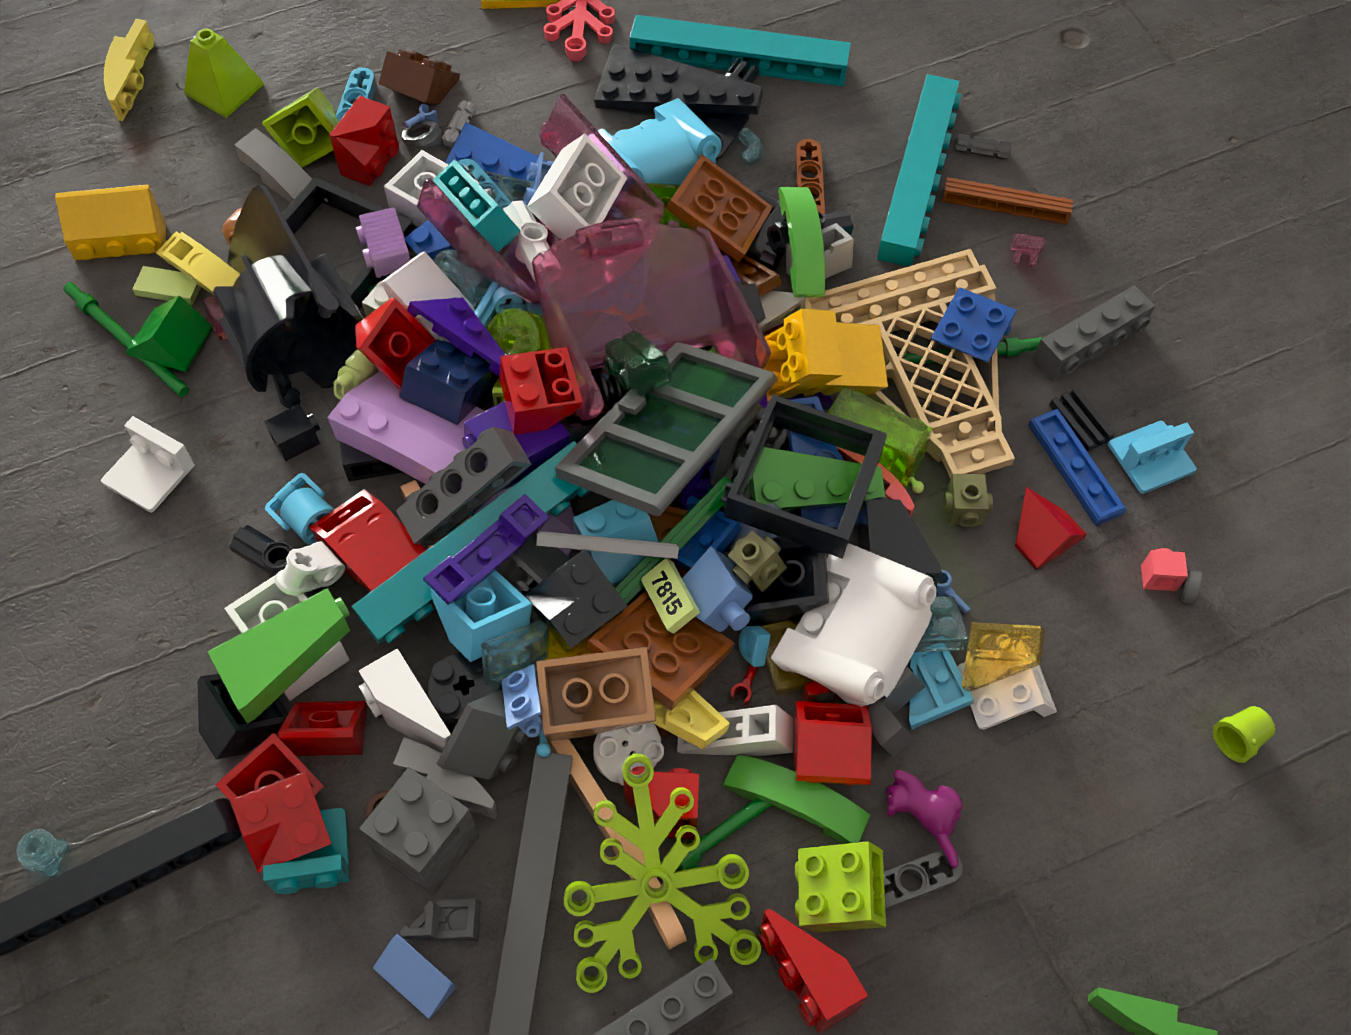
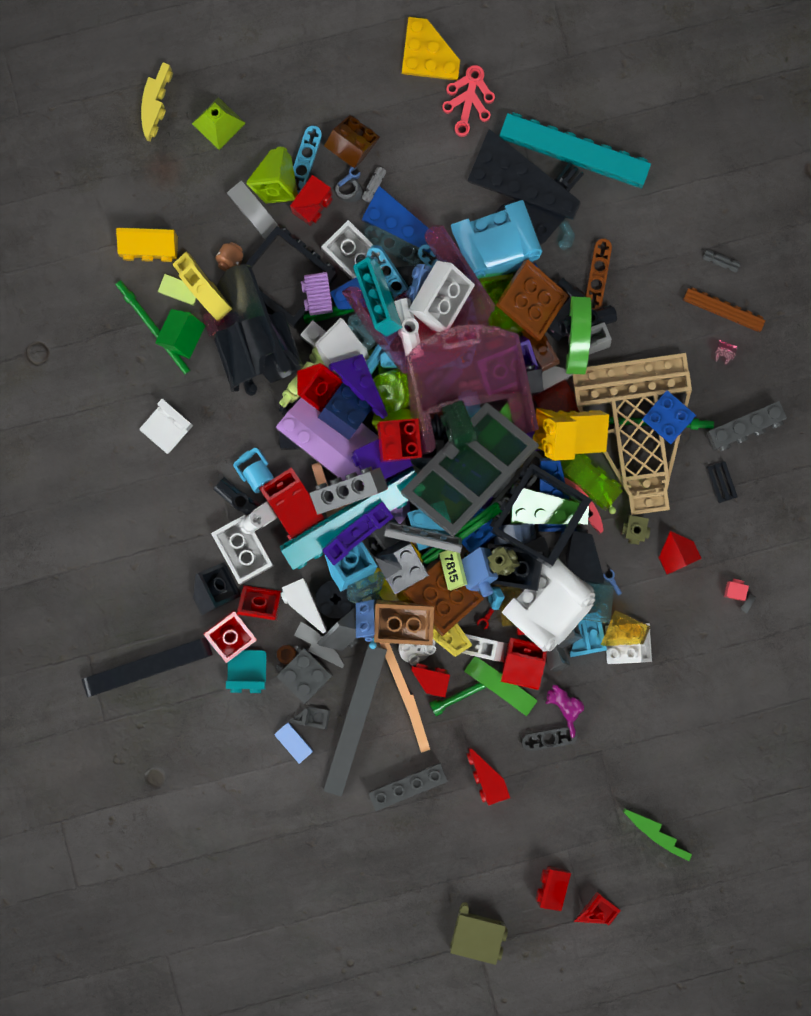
camera: 15 degrees right, 25 degrees up
clear light blue brick [16,829,69,876] -> none
bright green slope [208,588,350,724] -> none
red slope [230,771,332,873] -> none
black brick [264,404,320,462] -> none
lime plant [564,754,761,993] -> none
lime brick [795,841,886,933] -> none
teal brick [877,74,962,267] -> none
blue tile [1028,409,1126,526] -> none
medium azure bracket [1108,421,1197,494] -> none
lime piece [1212,706,1275,763] -> none

